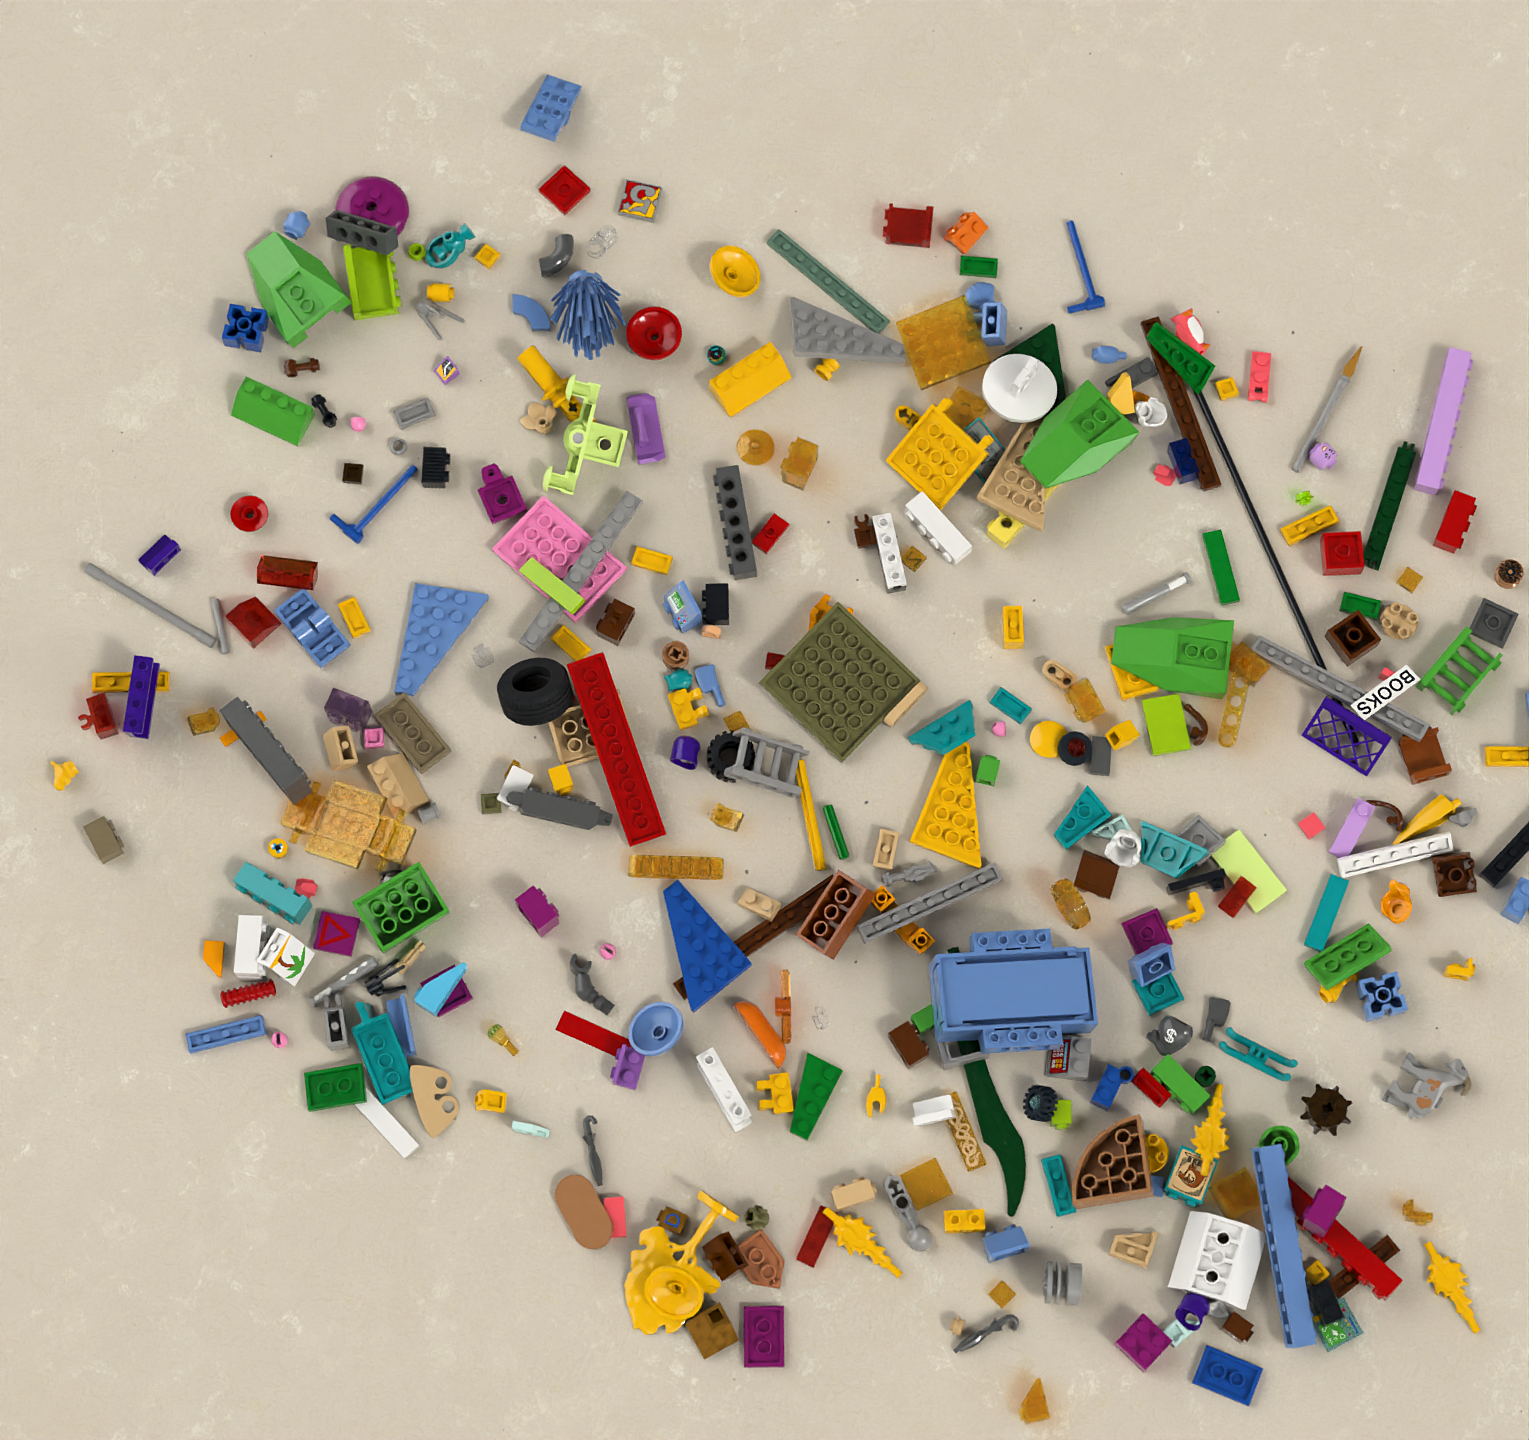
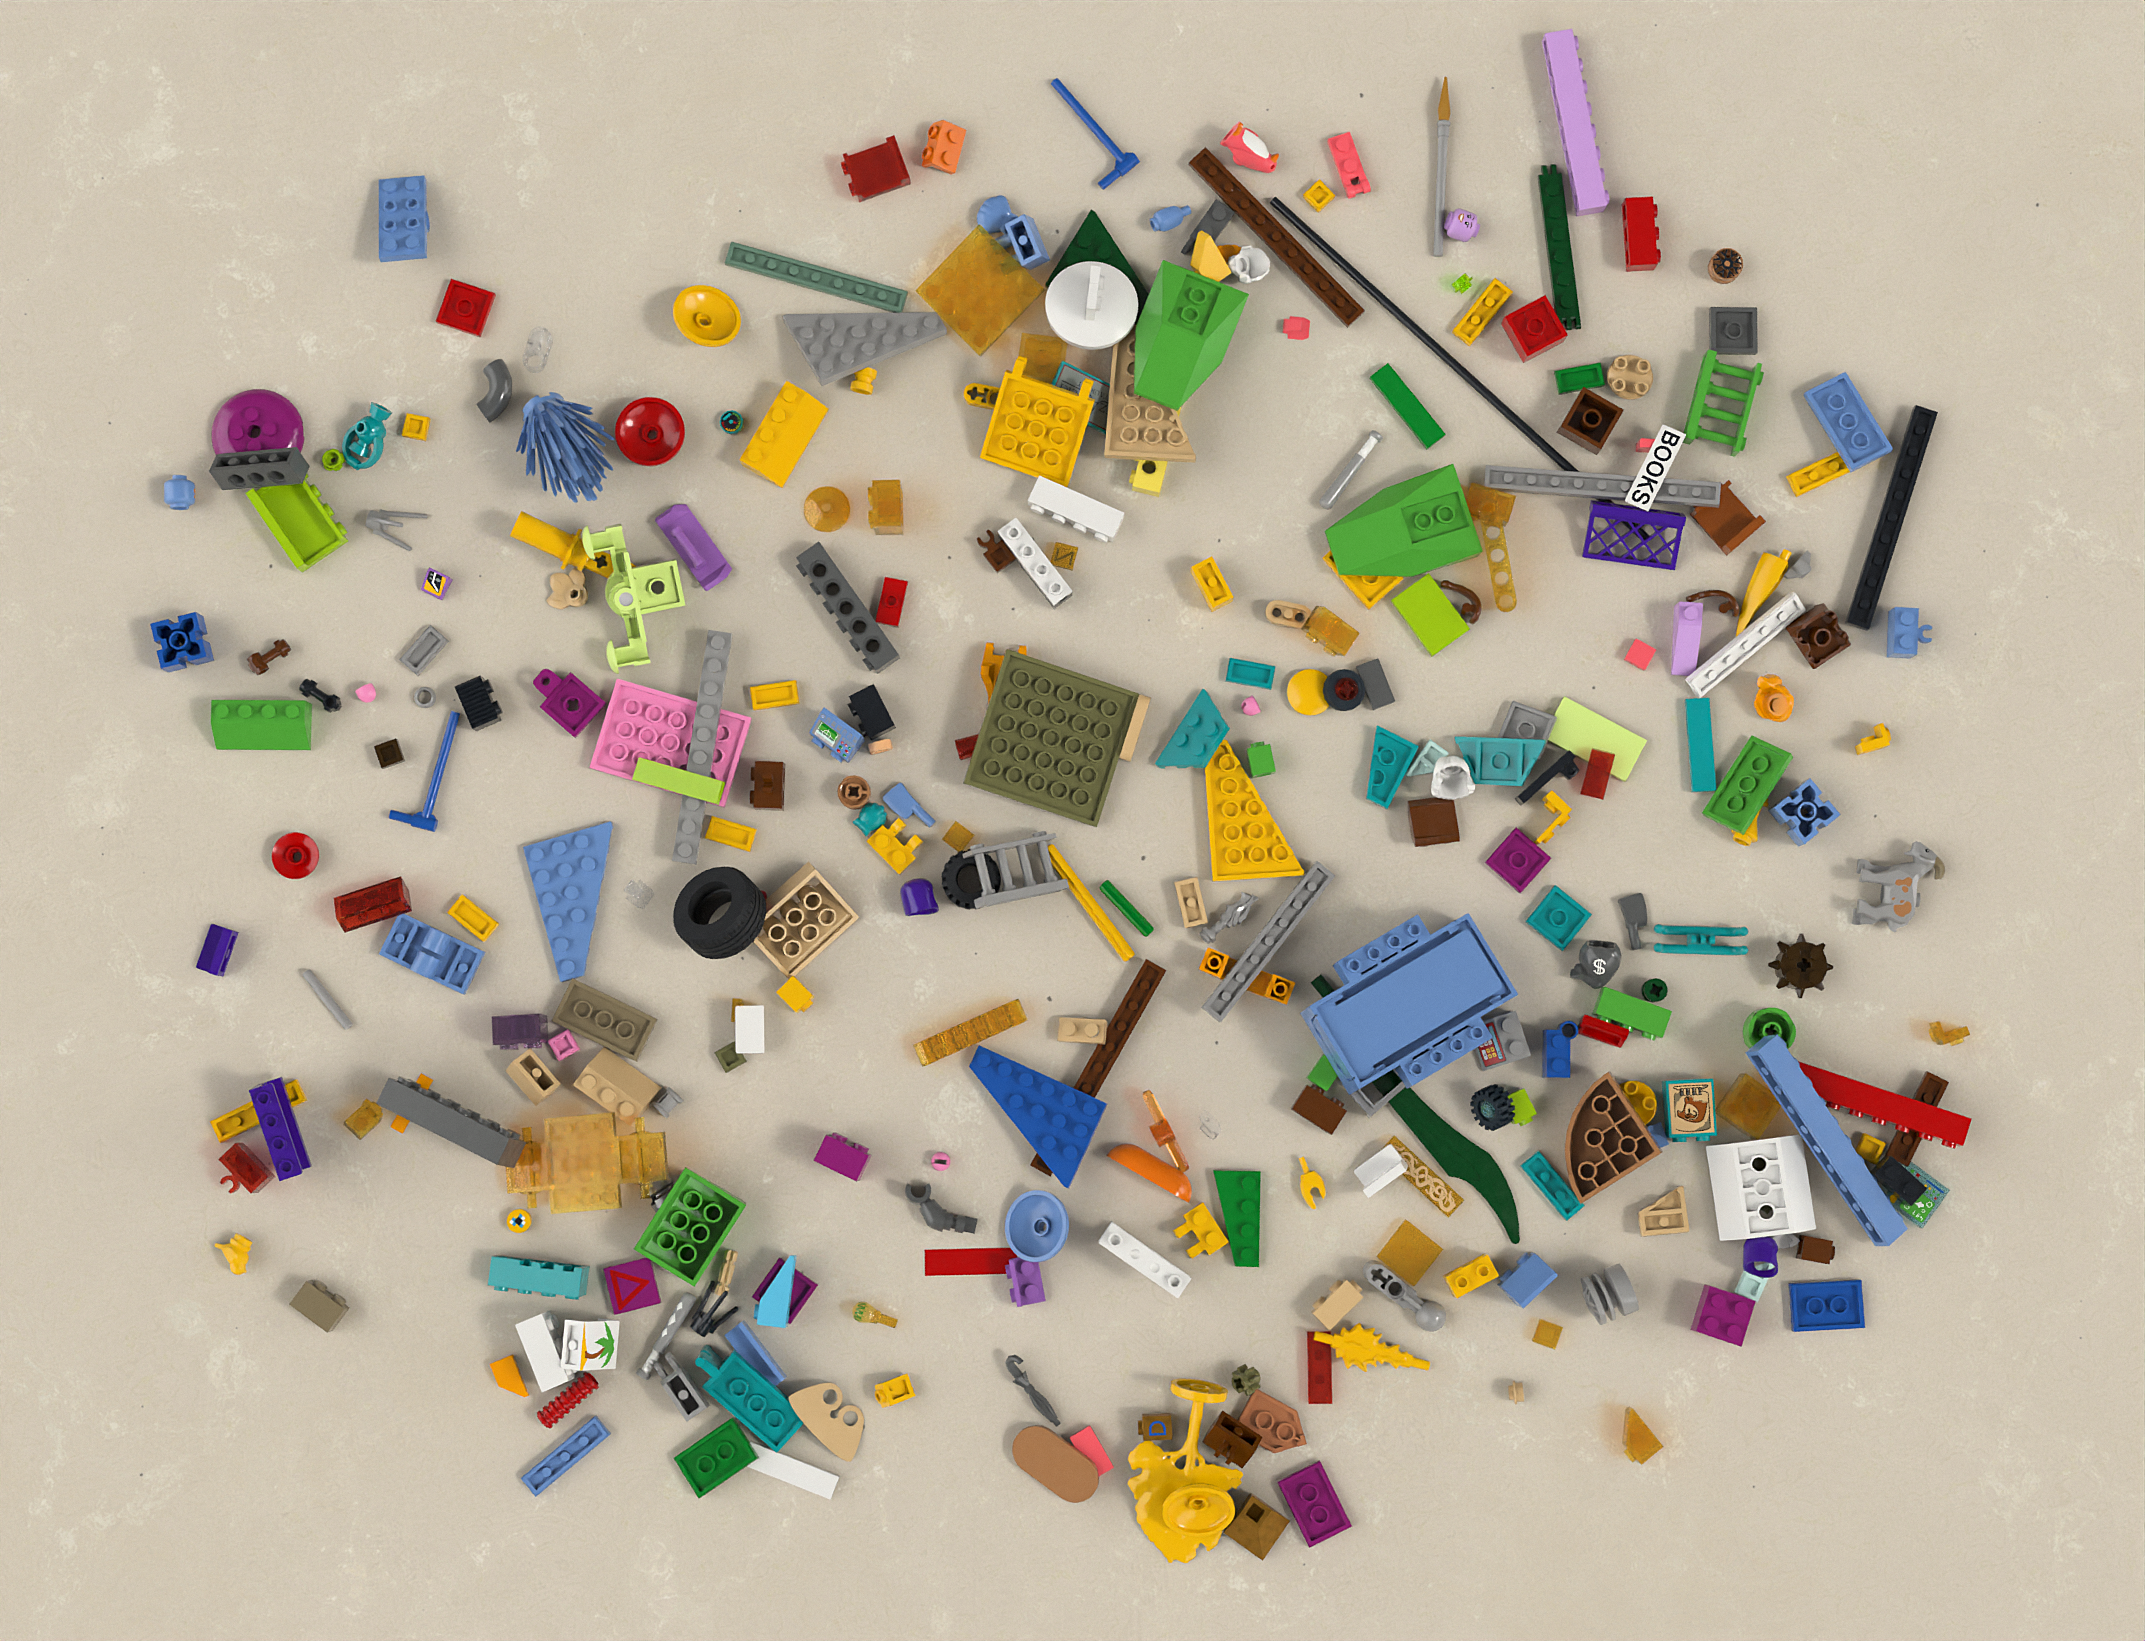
camera: 25 degrees left, 10 degrees up
light grey piece [84,563,217,648] -> none
clear red slope [225,597,282,649] -> none
bright green wedge [246,231,352,348] -> none
bright pink hinge [271,1032,288,1048] -> none
coral piece [295,878,318,899] -> none
yellow brick [427,283,455,302] -> none
dark grey hinge [506,787,613,830] -> none
light aqua tile [512,1121,550,1138] -> none
medium blue tile [513,294,551,331] -> none
red plate [567,652,666,847] -> none
tile [618,179,662,223] -> none
clear yellow bracket [710,803,744,832] -> none
dark orange brick [796,870,876,960] -> none
dark grey piece [953,1314,1019,1353] -> none
green tile [959,256,998,278] -> none
clear yellow gear [1051,878,1091,930] -> none
yellow brick [1105,719,1140,751] -> none
medium blue slope [1128,943,1175,987] -> none
green wing [1146,322,1215,394] -> none
clear blue brick [1167,438,1199,484] -> none
yellow piece [1190,1084,1230,1176] -> none
magenta brick [1302,1185,1347,1238] -> none
clear yellow tile [1396,567,1423,593] -> none
yellow piece [1424,1241,1481,1334] -> none

